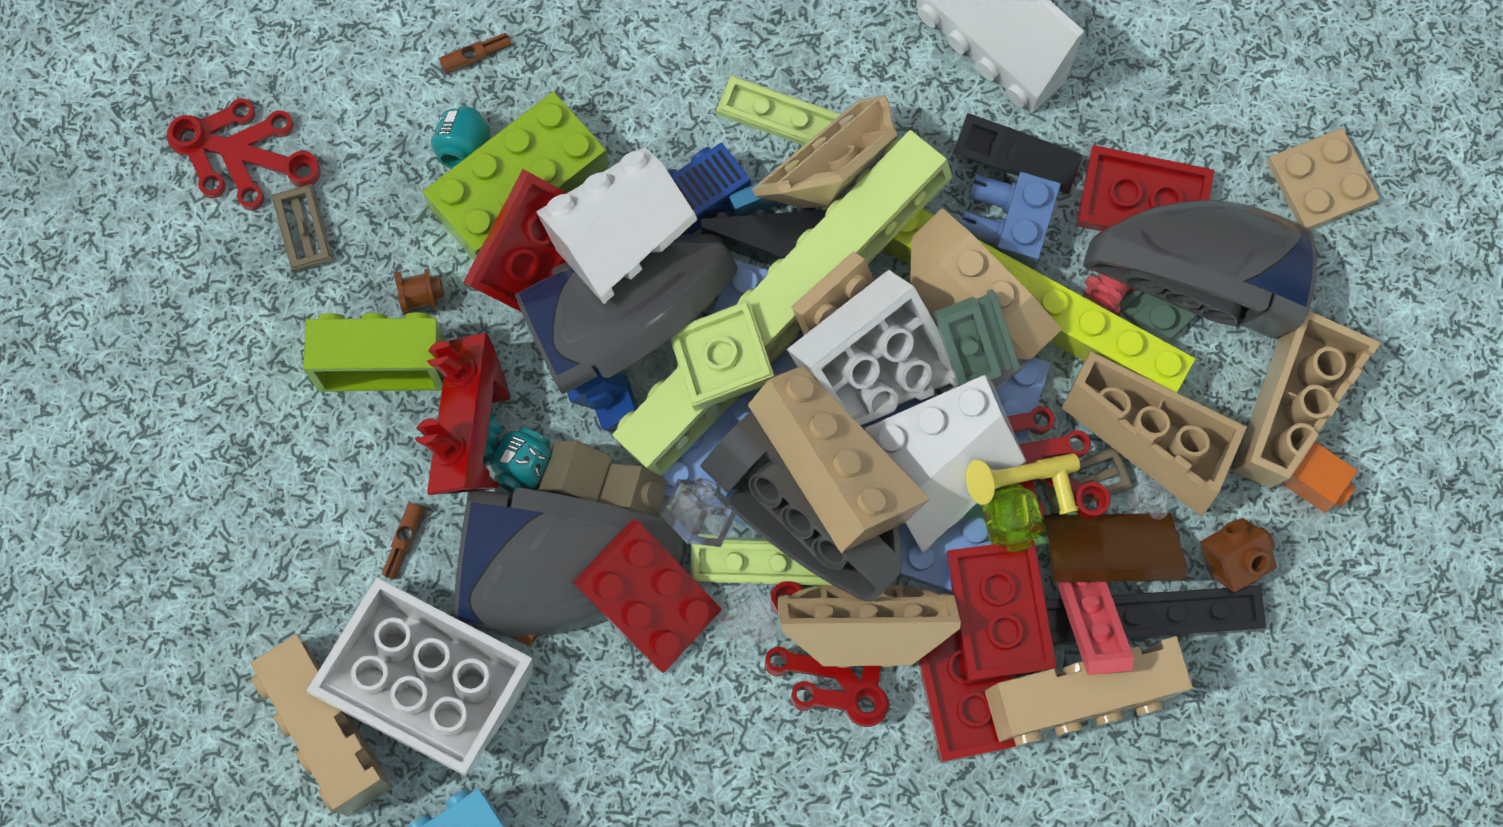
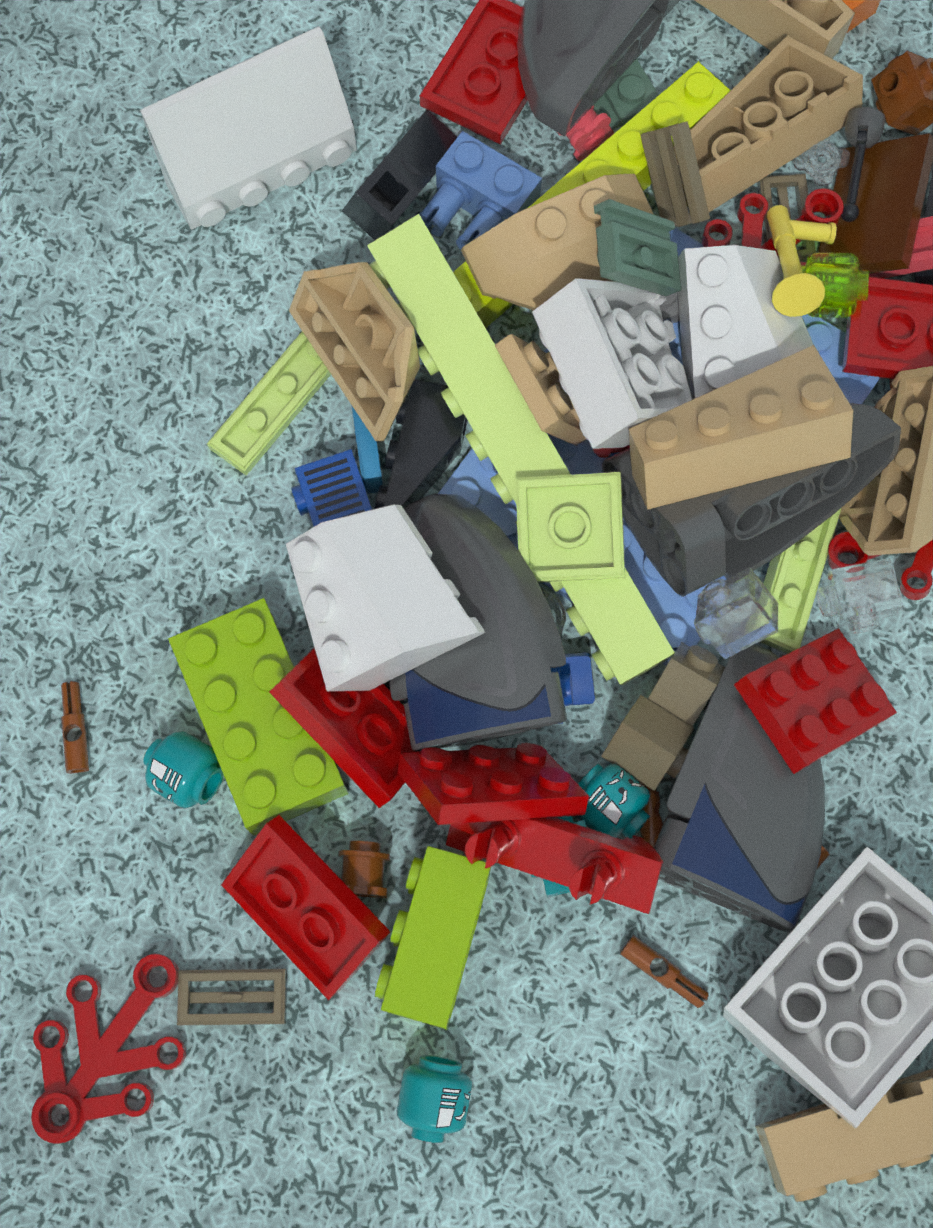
camera: 70 degrees left, 0 degrees up
none -> red plate [221,815,391,1001]
none -> teal head [396,1055,472,1143]
none -> red plate [397,743,589,825]
none -> dark tan tile [640,121,710,227]
none -> hinge [841,107,886,222]

